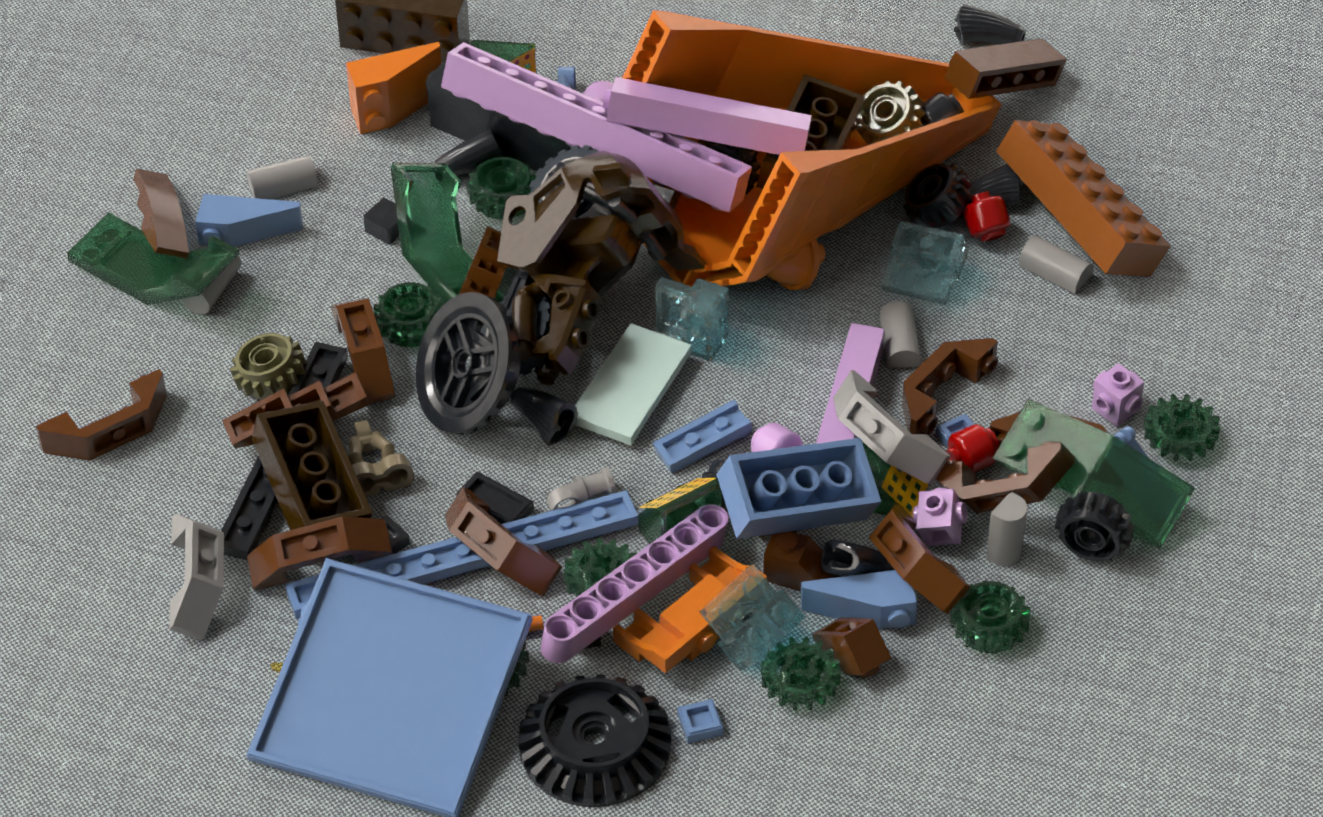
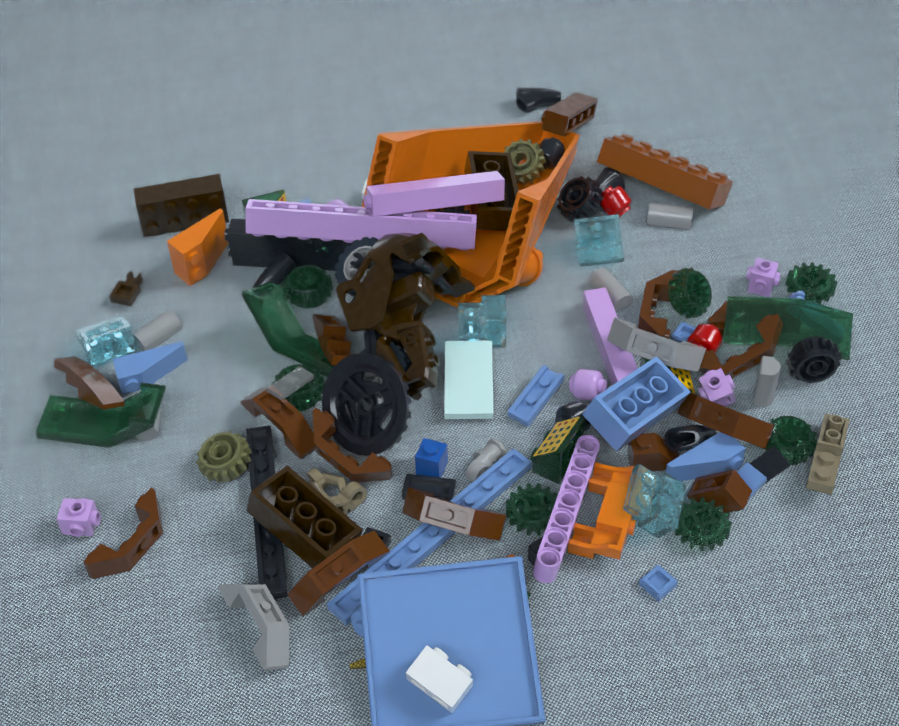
camera: 25 degrees left, 0 degrees up
reddish brown slope [222,373,371,449] -> none
black piece [363,198,410,244] -> none
black piece [511,387,578,445] -> none
black gear [518,674,672,807] -> none
none -> lavender brick [56,498,101,537]
none -> clear light blue brick [75,316,137,365]
none -> dark brown plate [109,271,143,306]
none -> clear piece [267,366,314,400]
none -> reddish brown slope [312,408,392,483]
none -> white brick [406,645,473,713]
none -> blue brick [415,438,448,478]
none -> clear green gear [667,267,712,318]
none -> medium blue tile [737,462,767,498]
none -> black sticker [749,446,790,484]
none -> dark tan slope [806,413,850,495]

